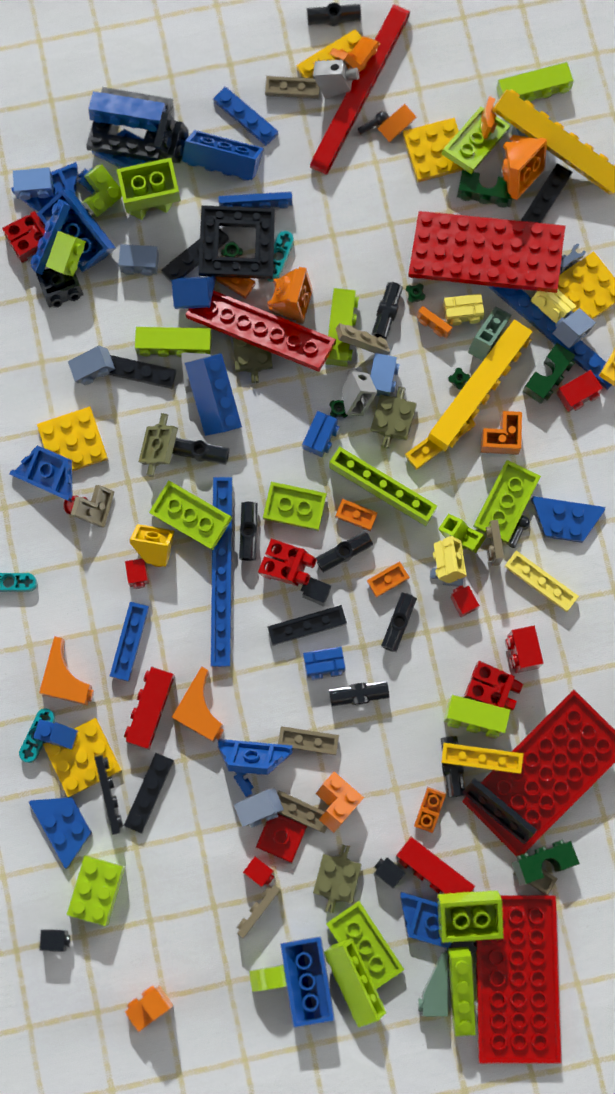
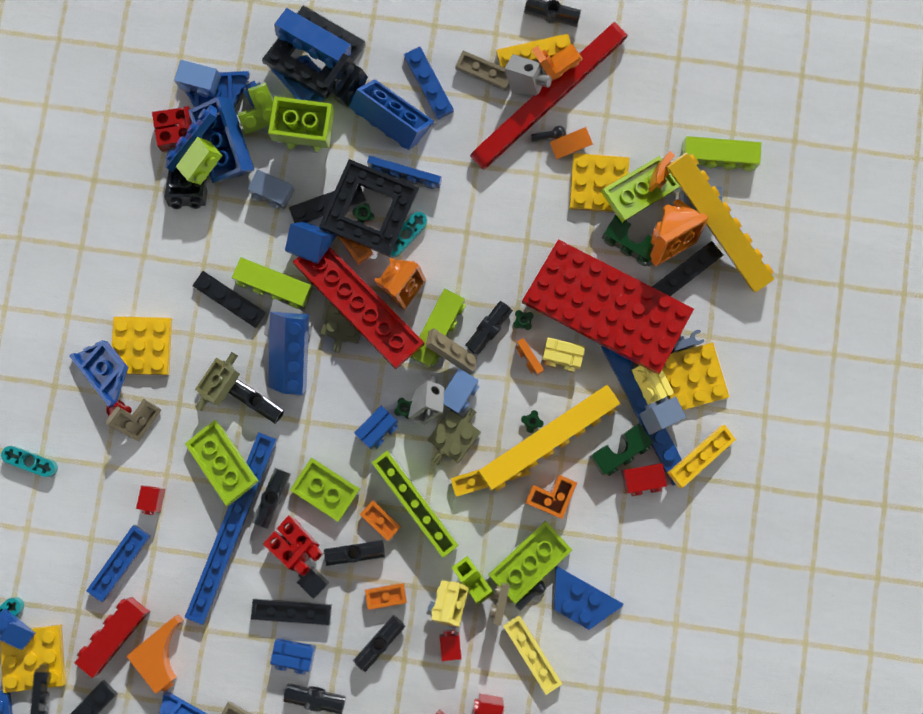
camera: 20 degrees right, 5 degrees up
orange arch [39,636,94,705] -> none
sand blue brick [68,345,115,385] -> none
yellow slope [129,524,175,567] -> none
sand green slope [468,306,512,361] -> none

